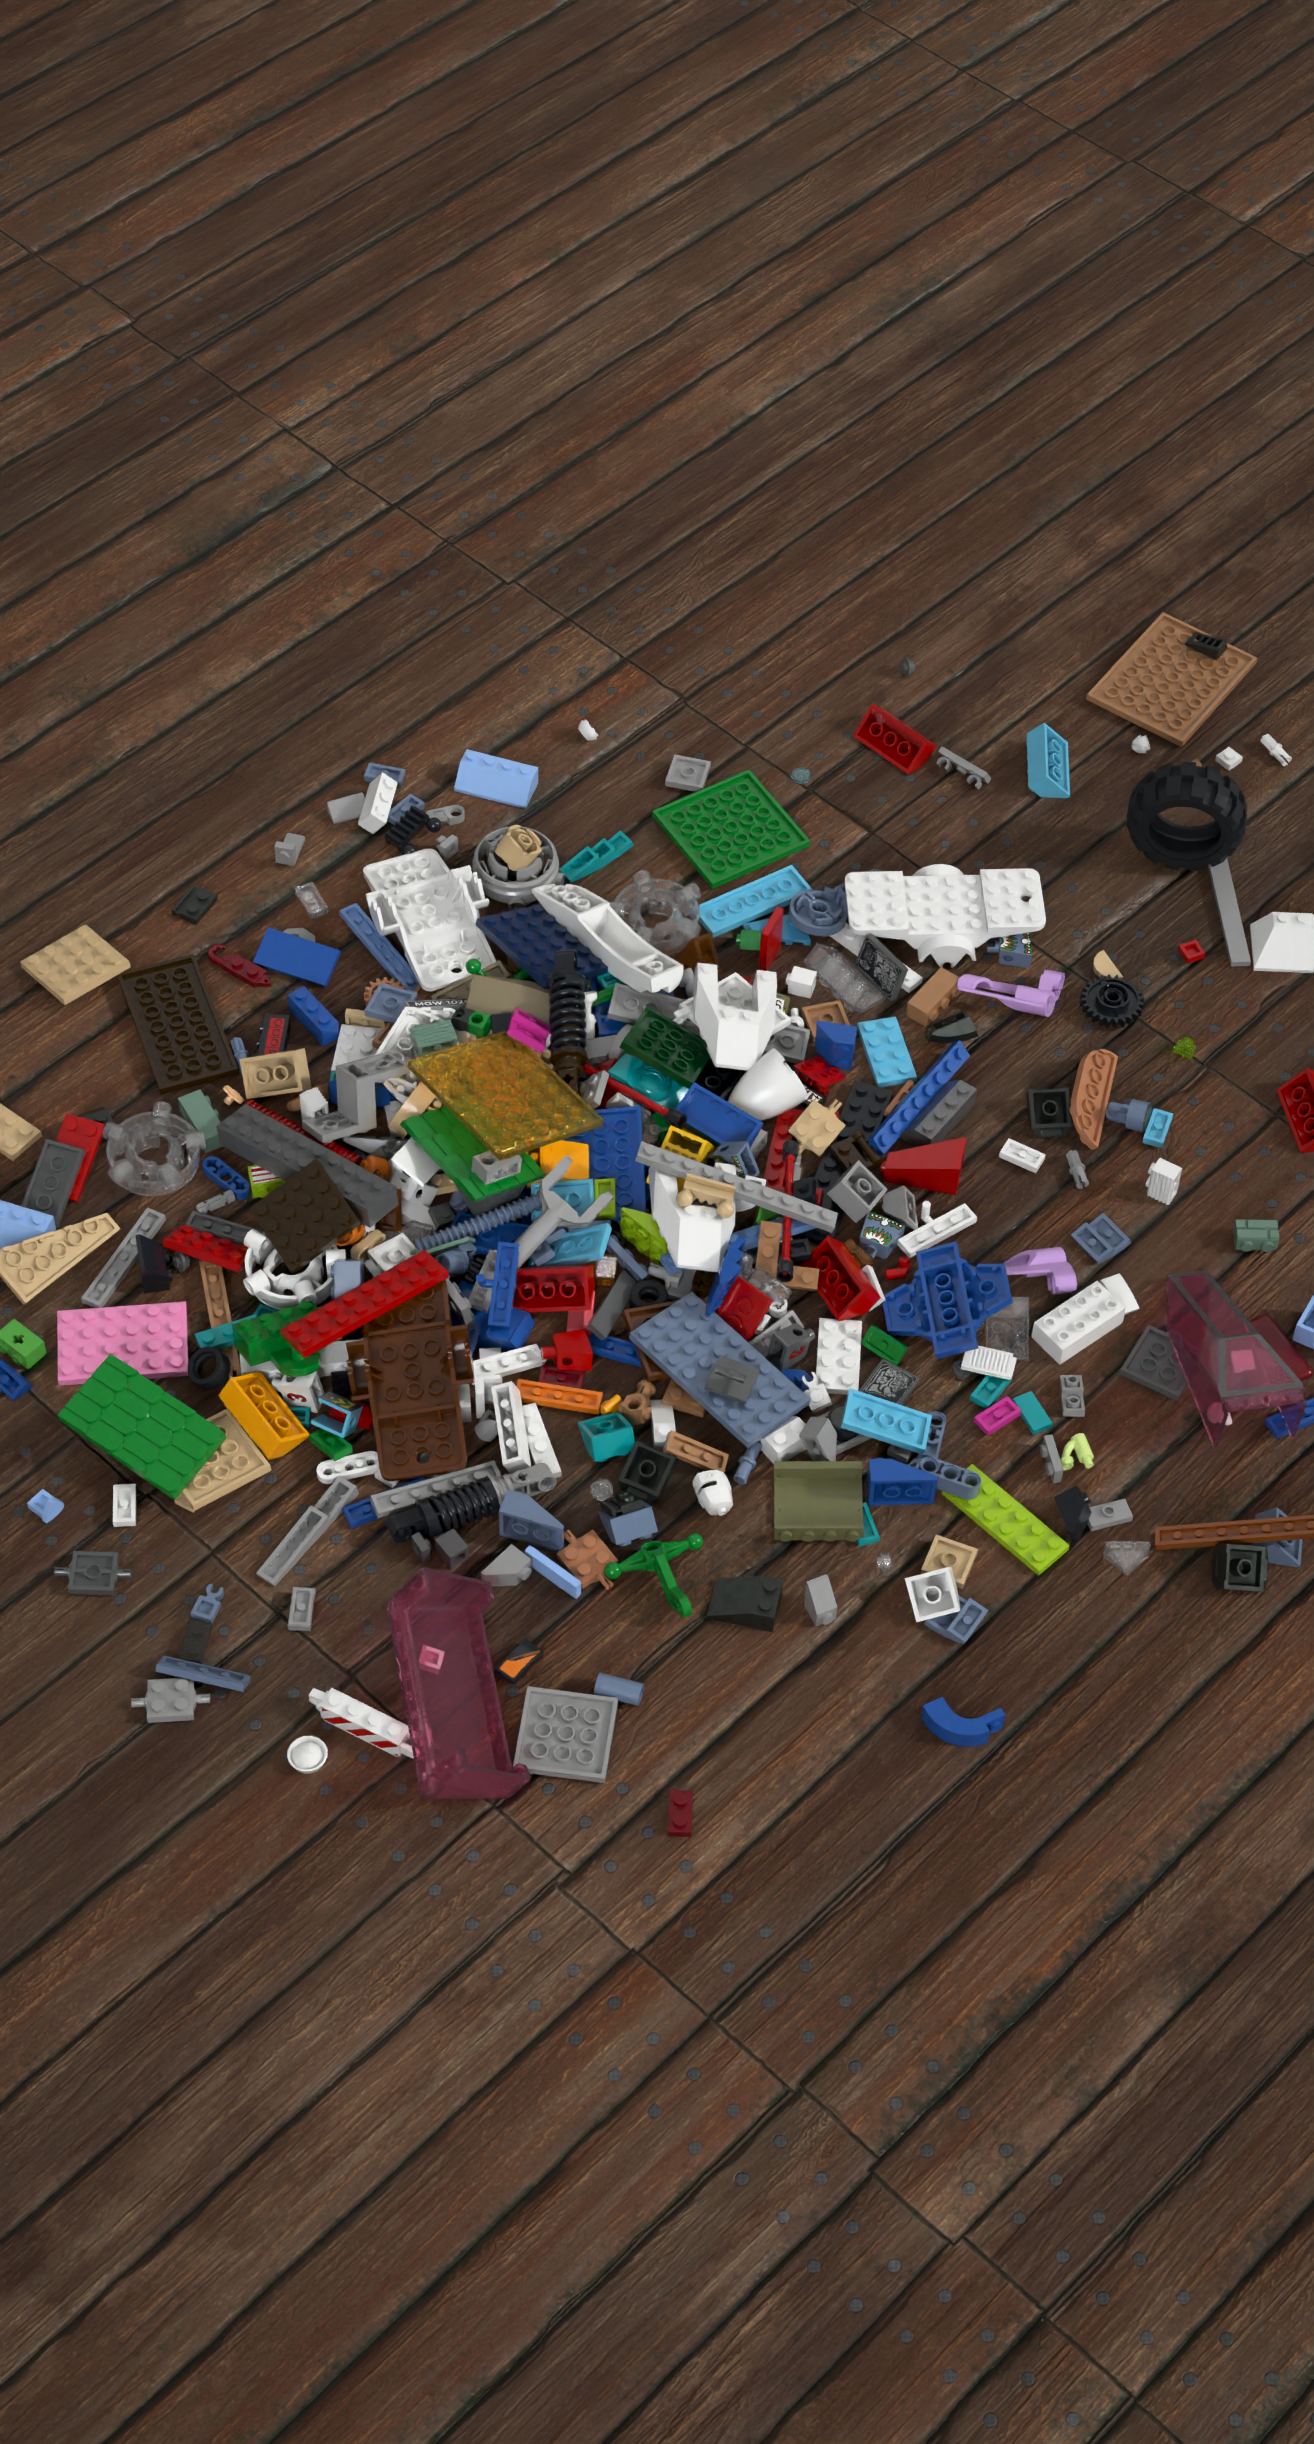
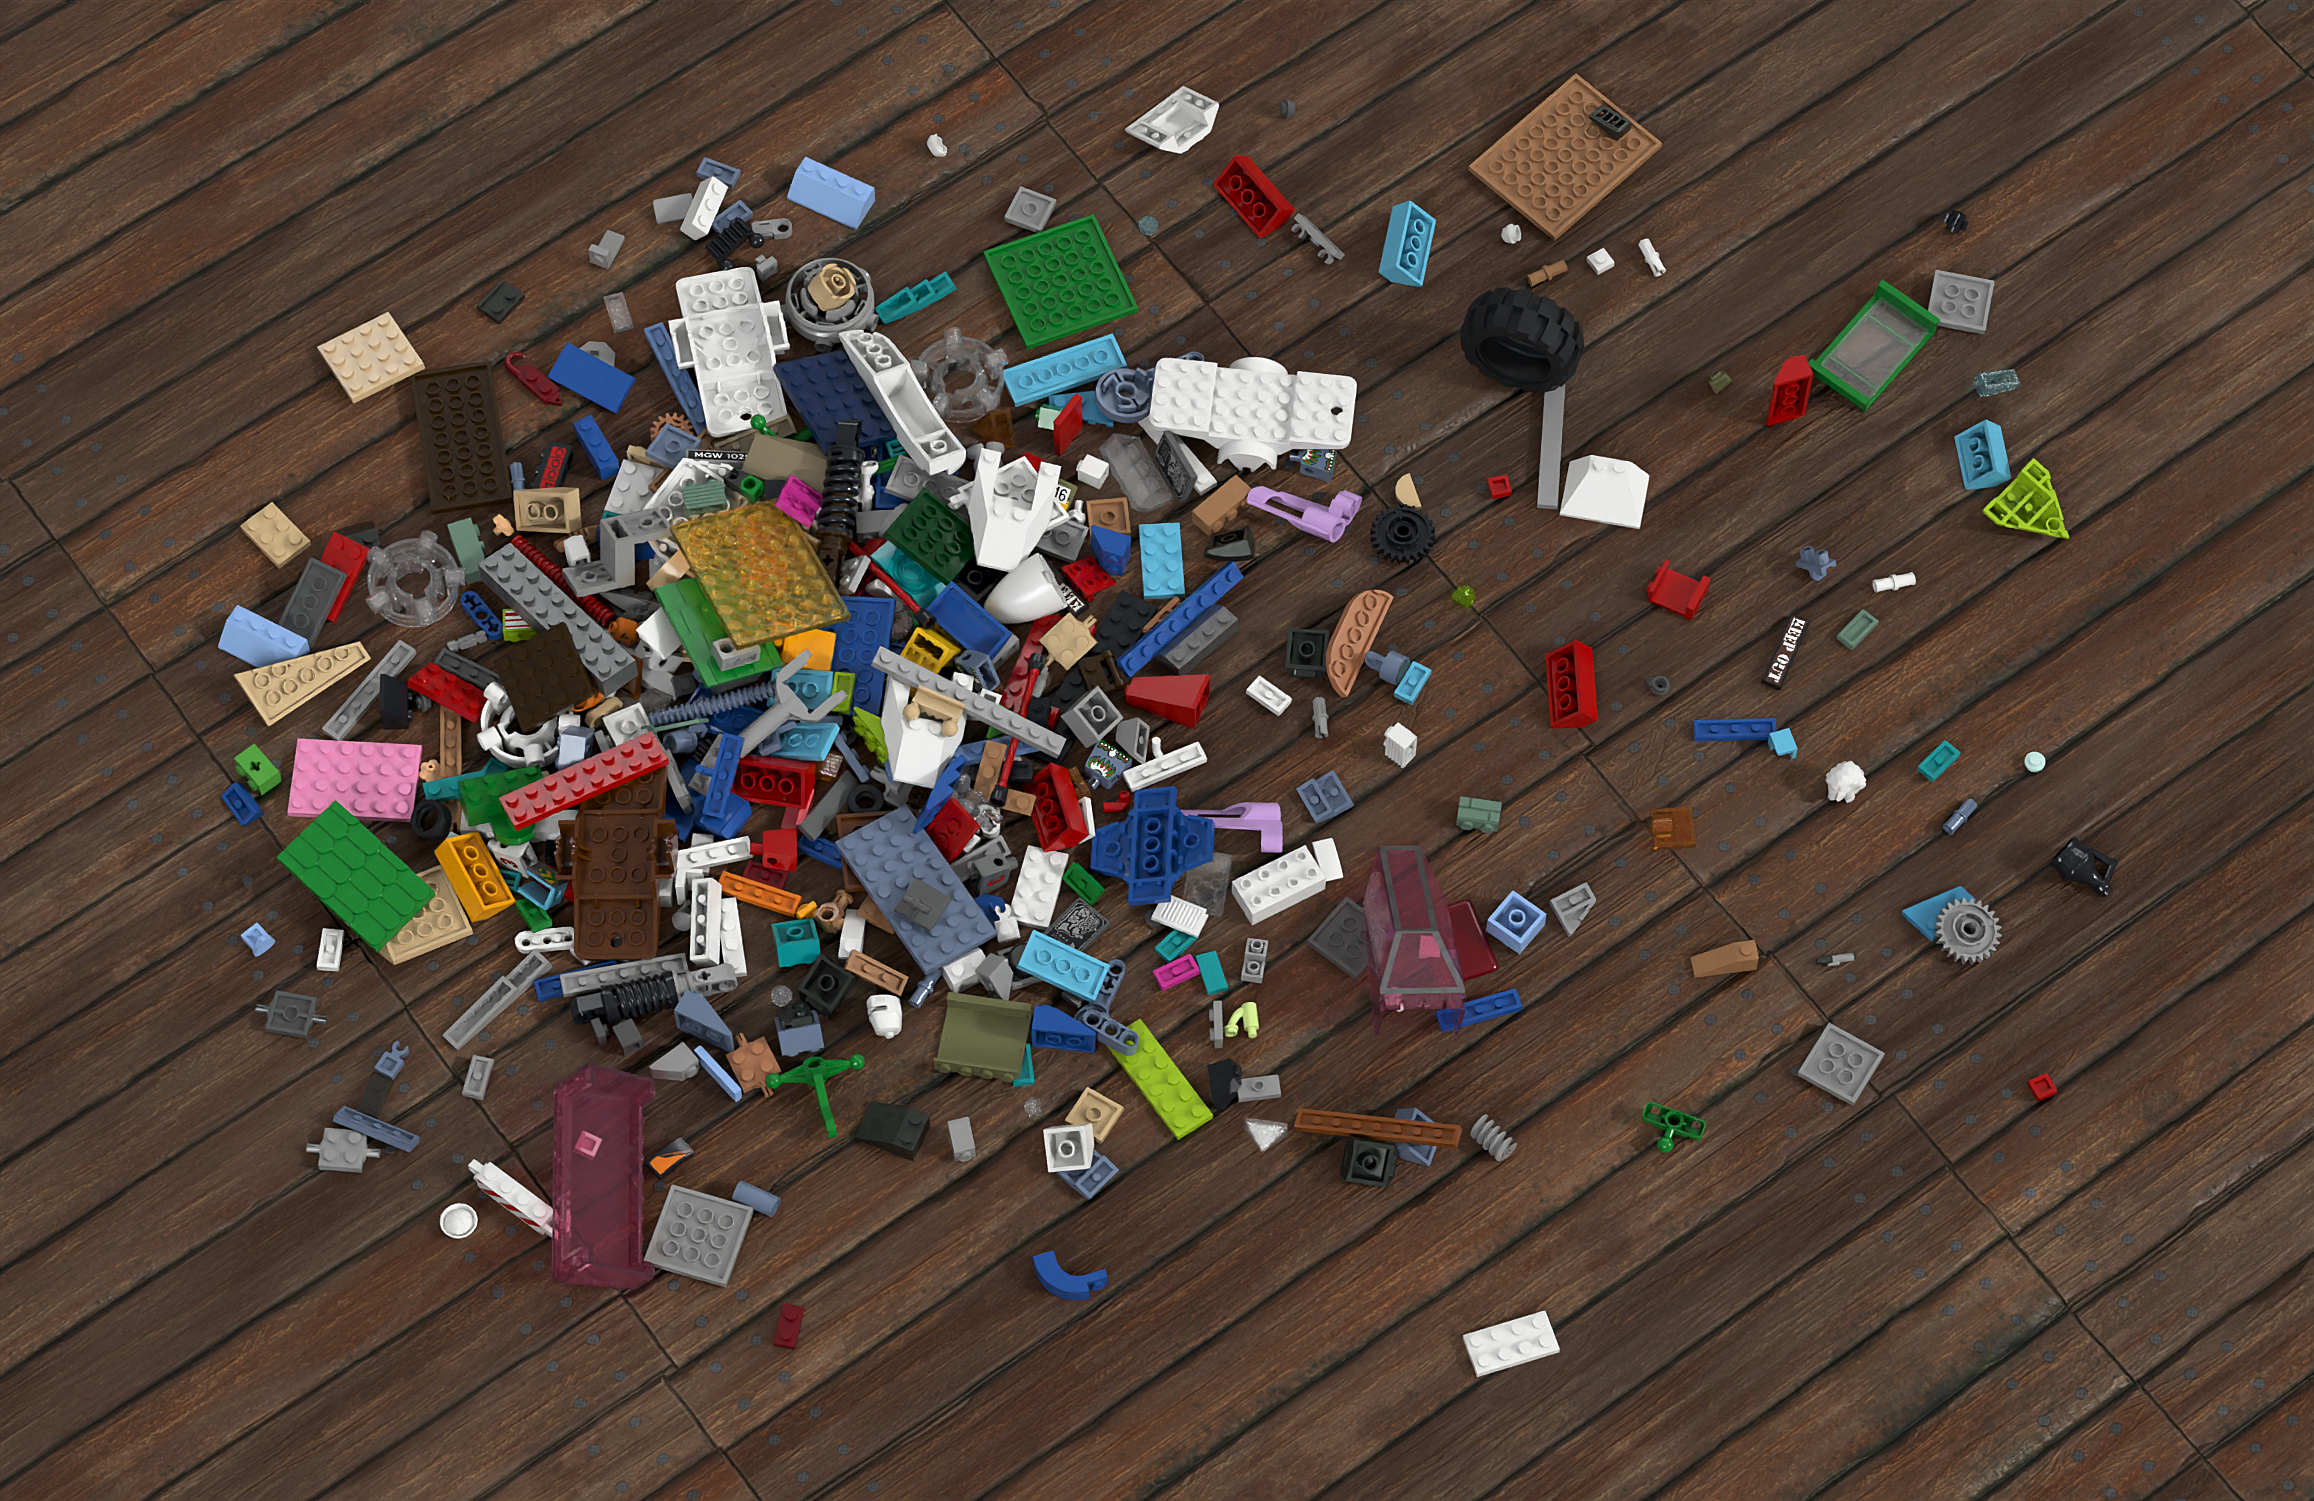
camera: 10 degrees right, 10 degrees up
none -> light nougat plant [419,759,440,782]
none -> white slope [1125,86,1219,154]

